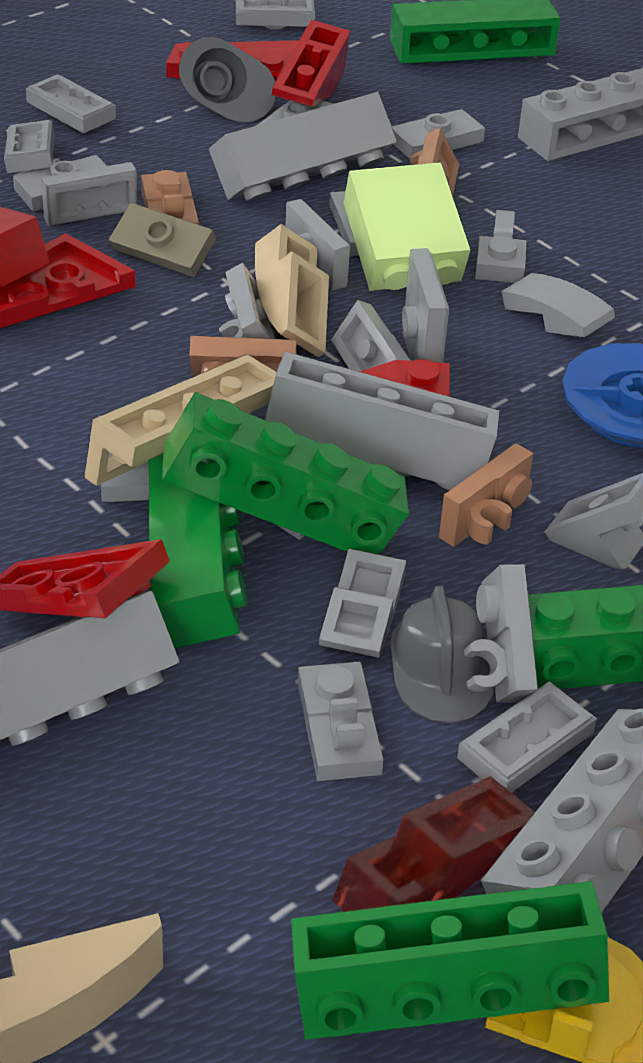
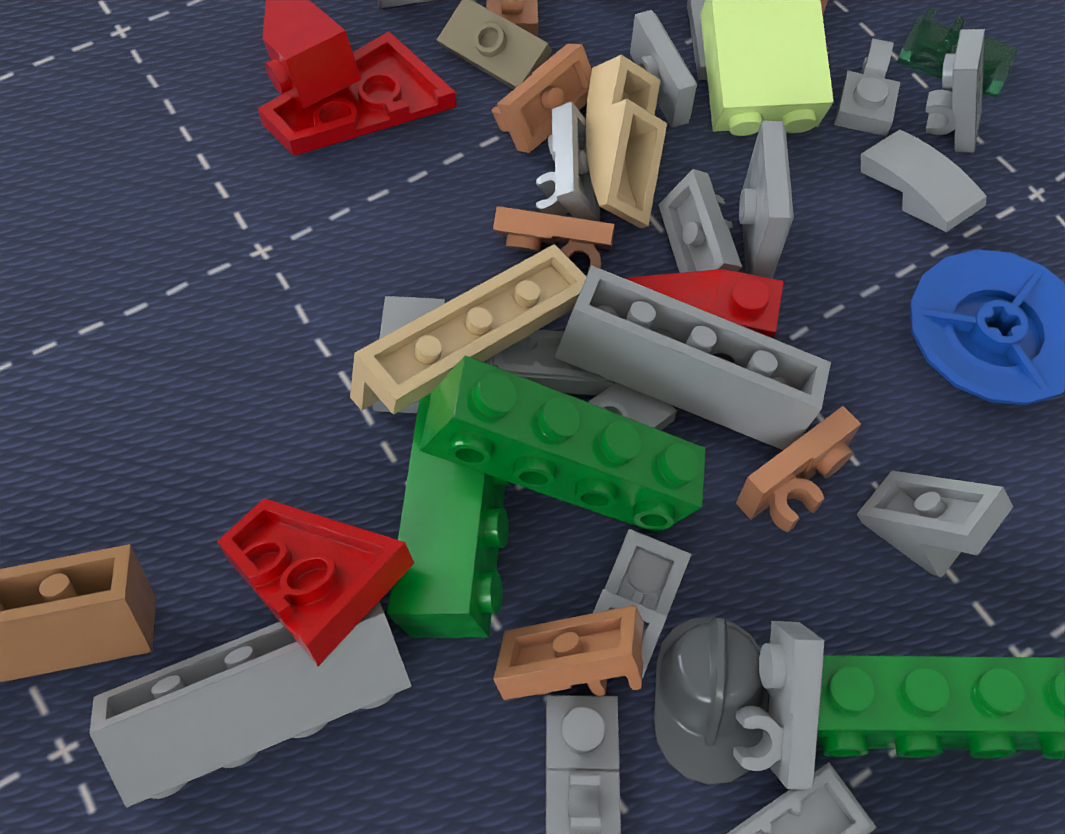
camera: 10 degrees right, 20 degrees up
none -> nougat plate [491,43,592,153]
none -> nougat plate [493,605,644,700]
none -> clear green plate [897,7,1018,98]
none -> light grey plate [926,29,985,153]

